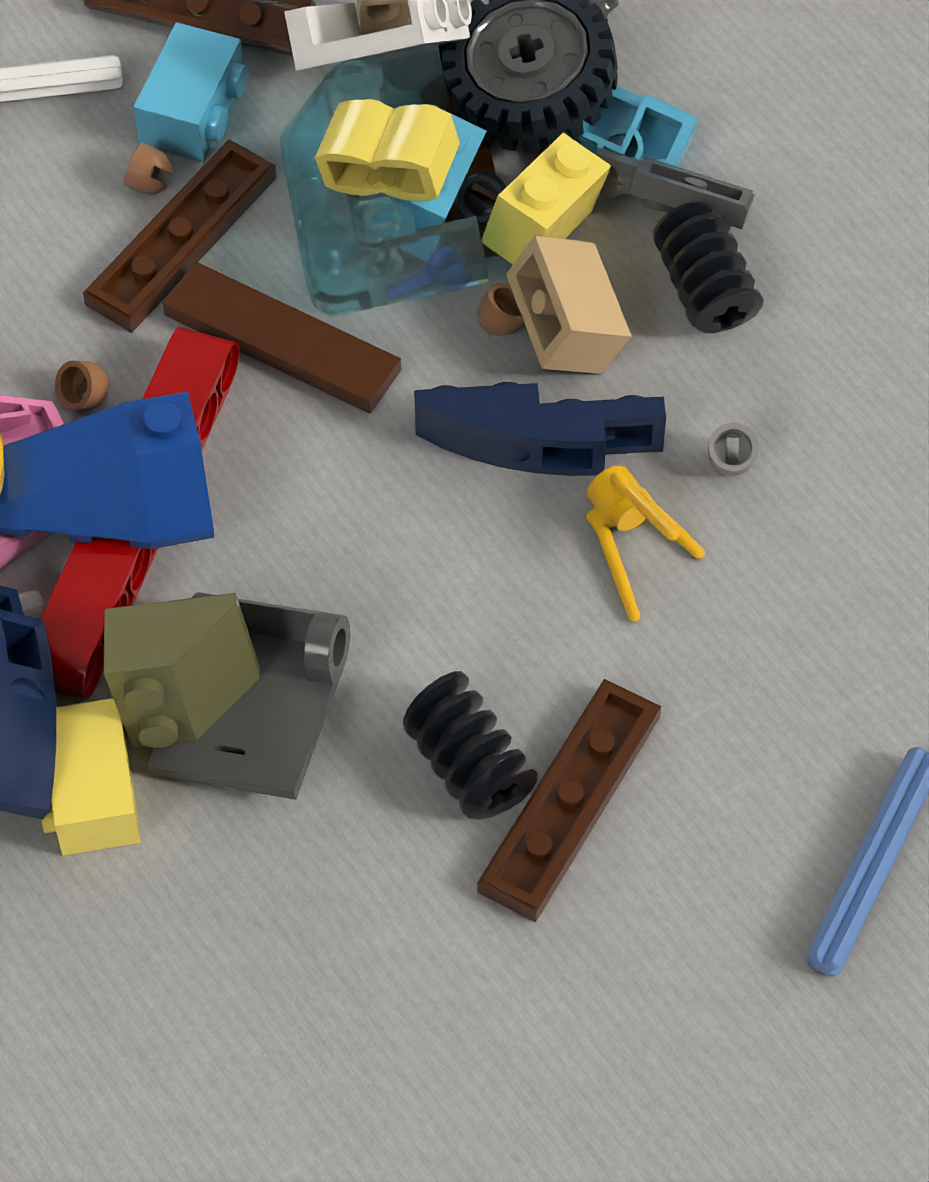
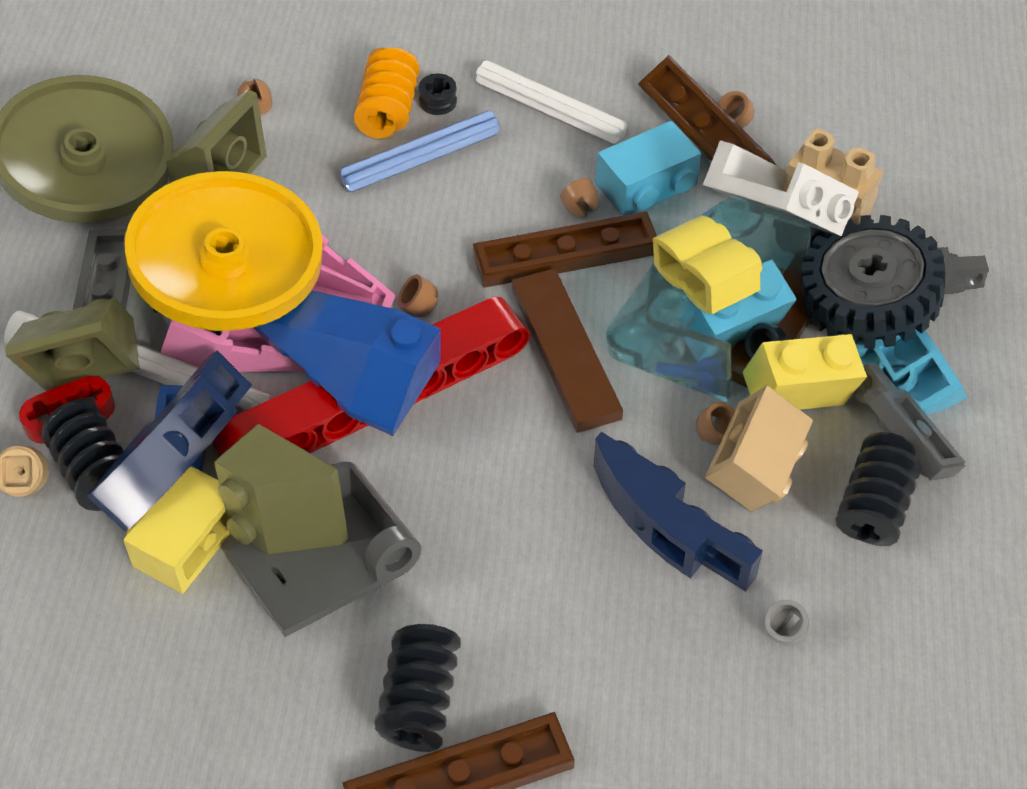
camera: 40 degrees right, 5 degrees down
yellow plant [586,465,705,622] -> none

